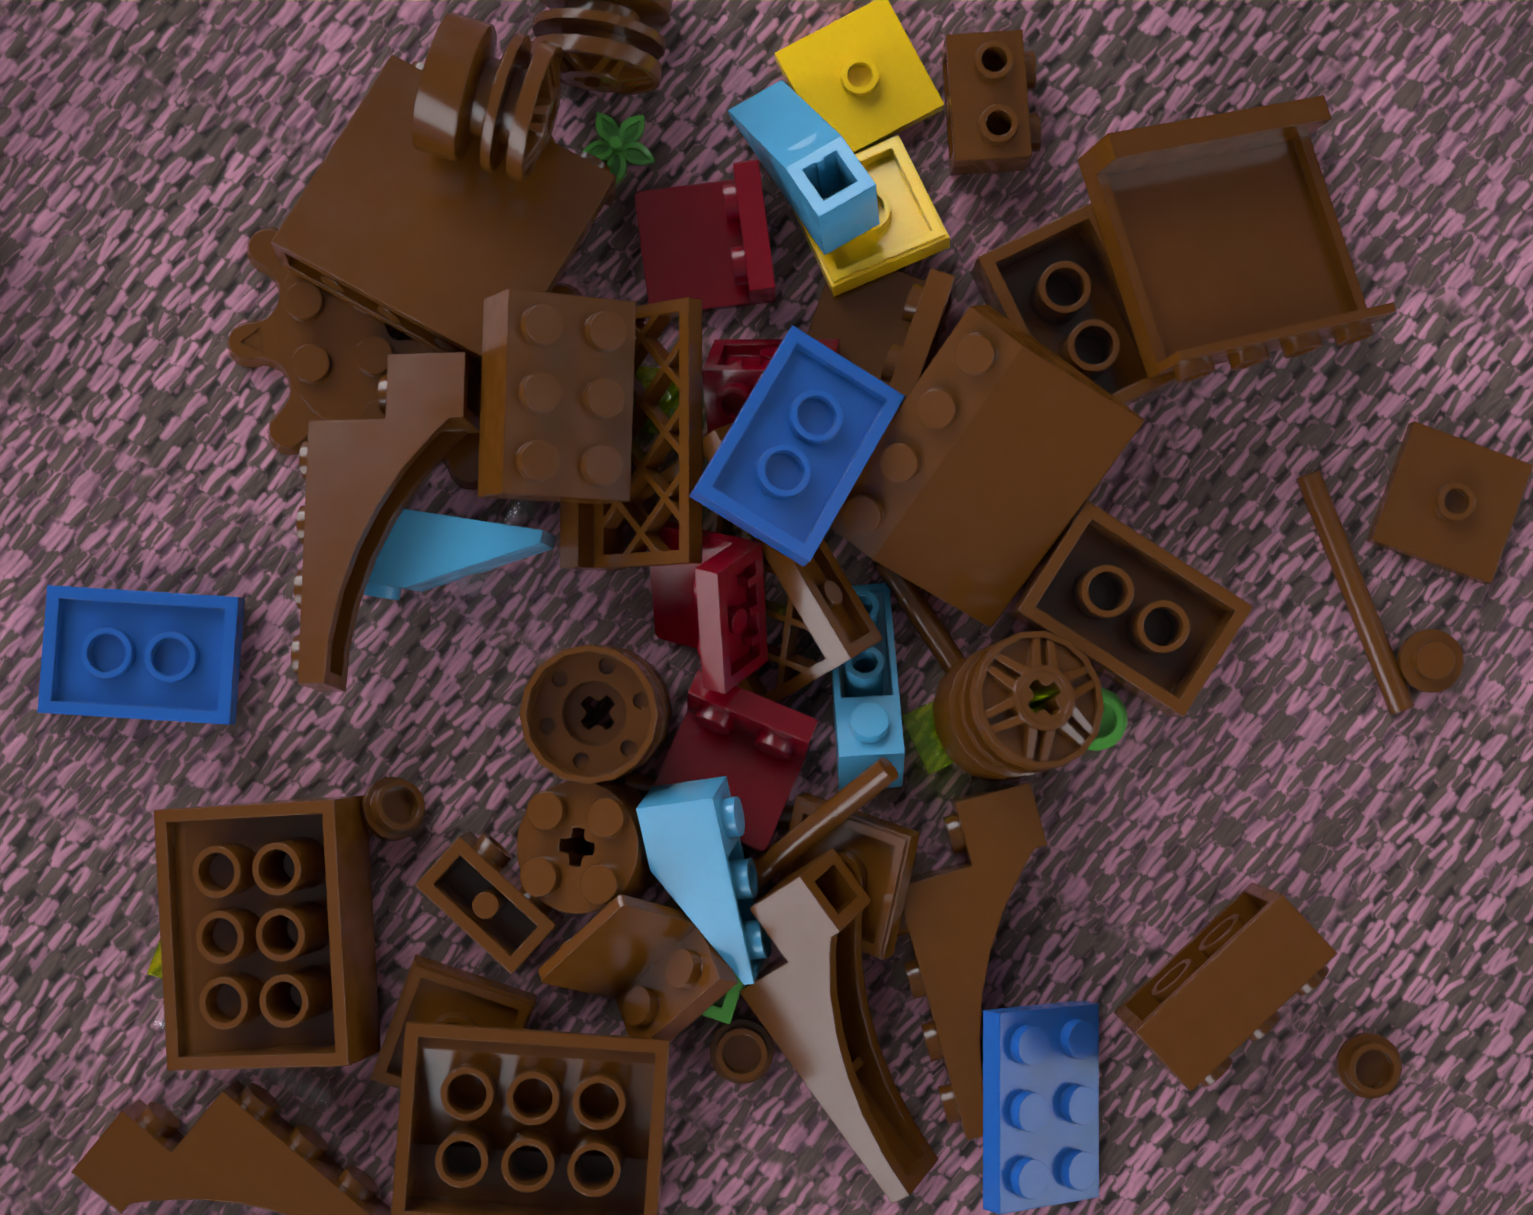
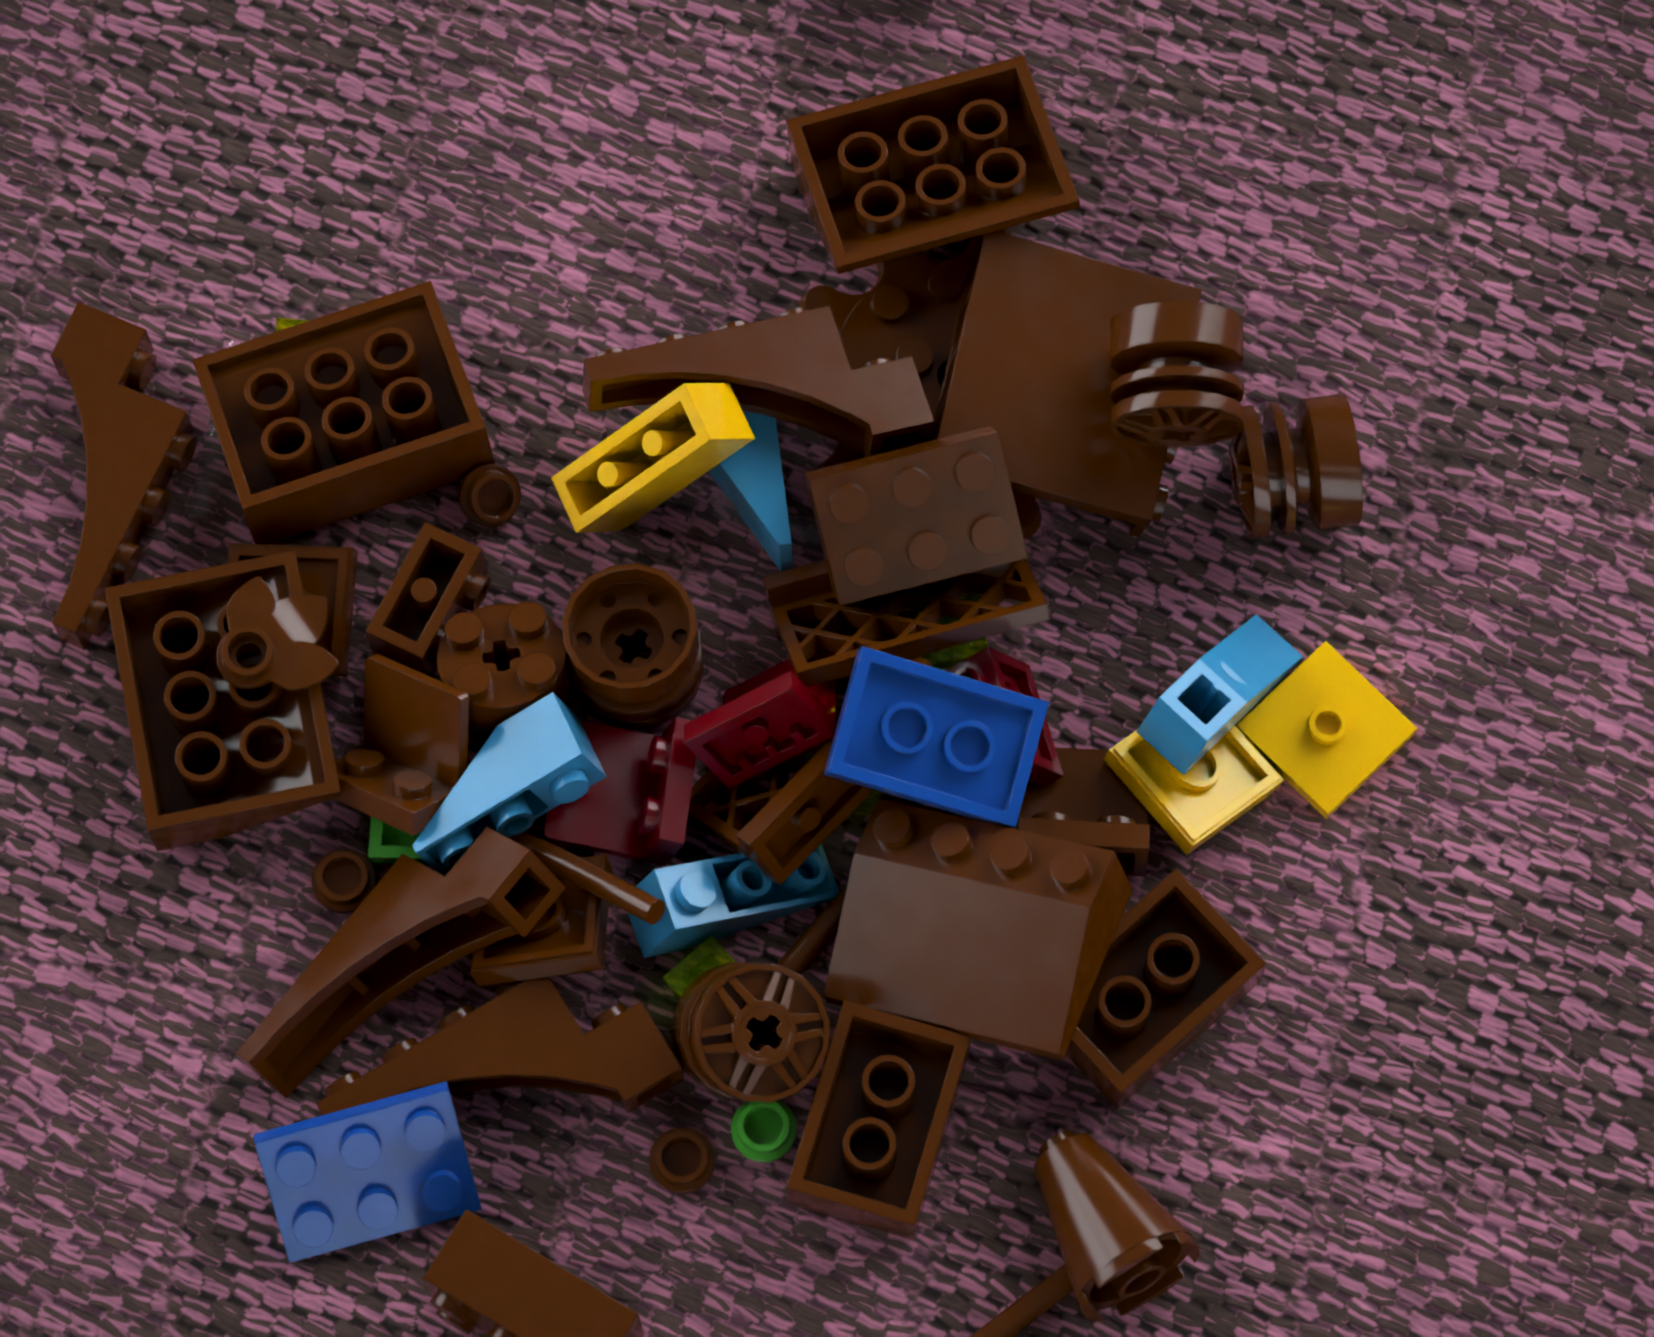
camera: 75 degrees right, 15 degrees down
blue plate [37,585,245,725] -> none
bright green plant [583,112,656,186] -> none
dark red bracket [635,159,776,312] -> none
reddish brown brick [941,29,1041,176] -> none
reddish brown panel [1078,95,1396,383] -> none
none -> reddish brown plate [216,576,338,691]
none -> yellow brick [551,383,755,533]
none -> reddish brown plate [649,1127,715,1194]
none -> reddish brown slope [786,55,1080,274]
none -> reddish brown cone [1034,1130,1200,1322]

